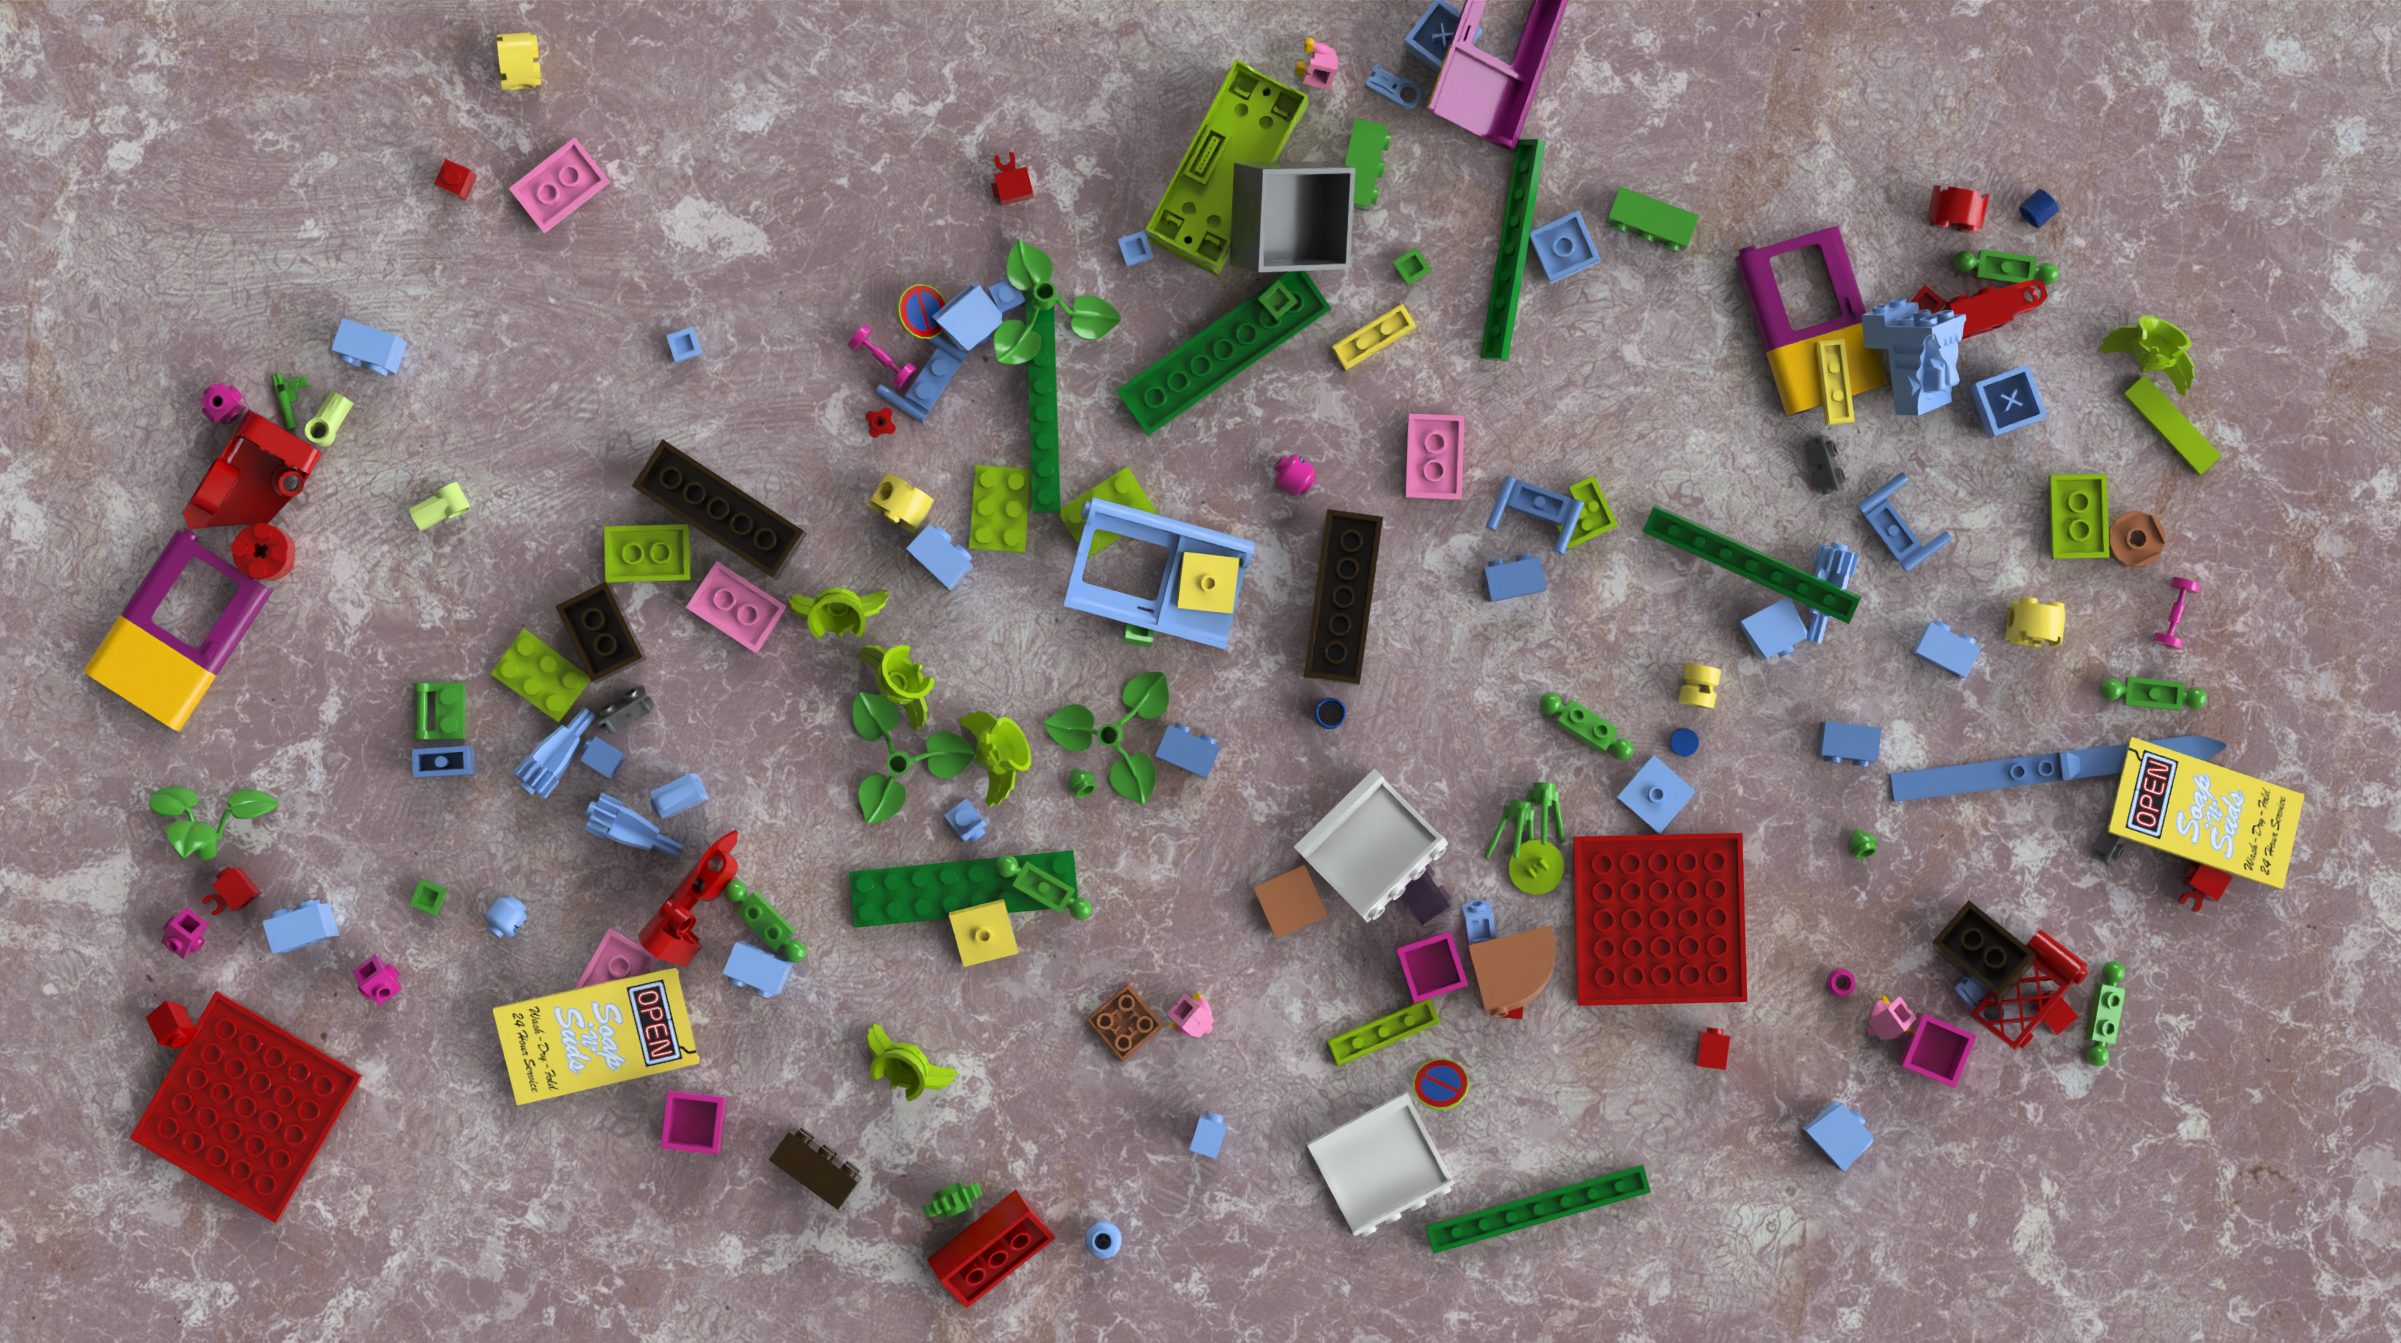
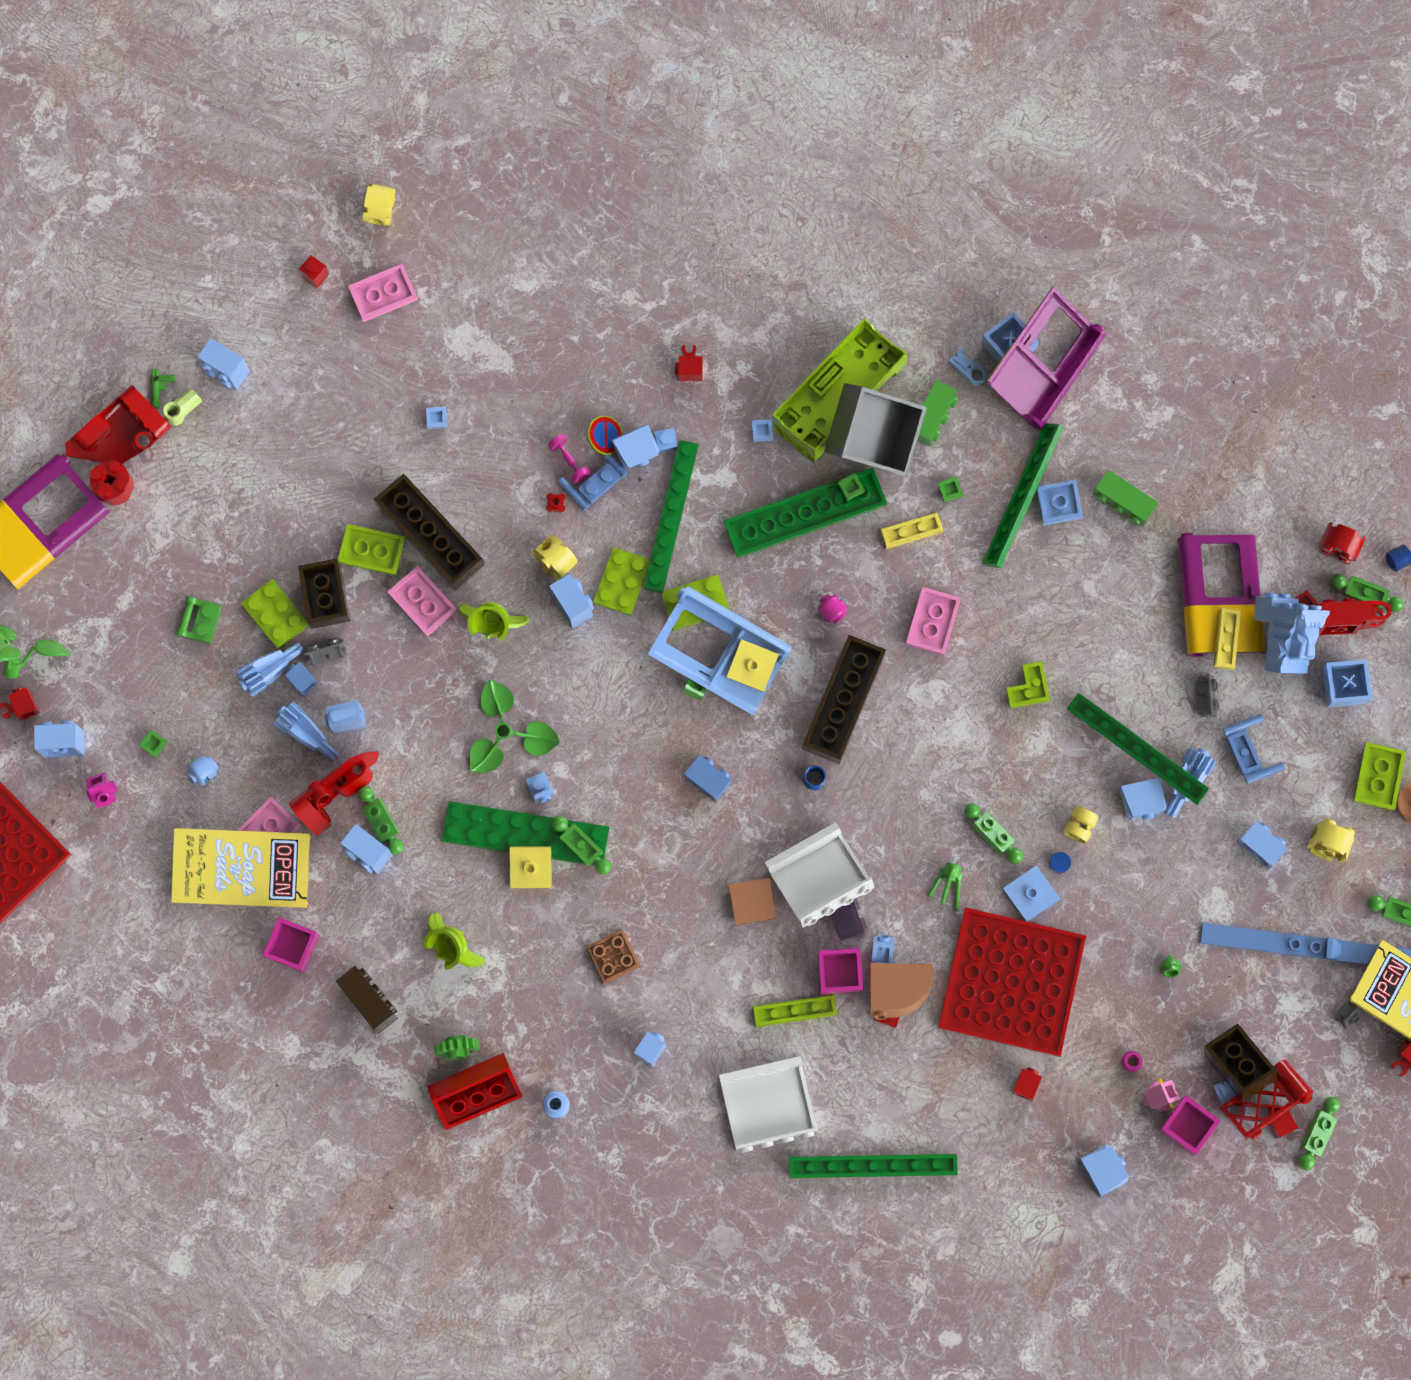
camera: 20 degrees right, 10 degrees down
dark pink brick [199,382,247,425] -> none
yellowish green piece [409,482,470,531] -> none
medium blue brick [412,746,476,778] -> none
lime helmet [857,645,935,731] -> none
lime helmet [961,710,1032,808] -> none
bright green plant [994,240,1121,365] -> none
bright green plant [1044,672,1170,804] -> none
bright green plate [1068,768,1096,798] -> none
bright pink piece [1167,992,1214,1038] -> none
bright pink piece [1295,38,1338,90] -> none
piece [1413,1058,1469,1111] -> none
medium blue brick [1483,553,1547,603] -> none
bright green plant [1485,799,1535,859] -> none
medium blue plate [1486,476,1584,555] -> none
lime piece [1508,839,1564,895] -> none
medium blue brick [1817,721,1882,767] -> none

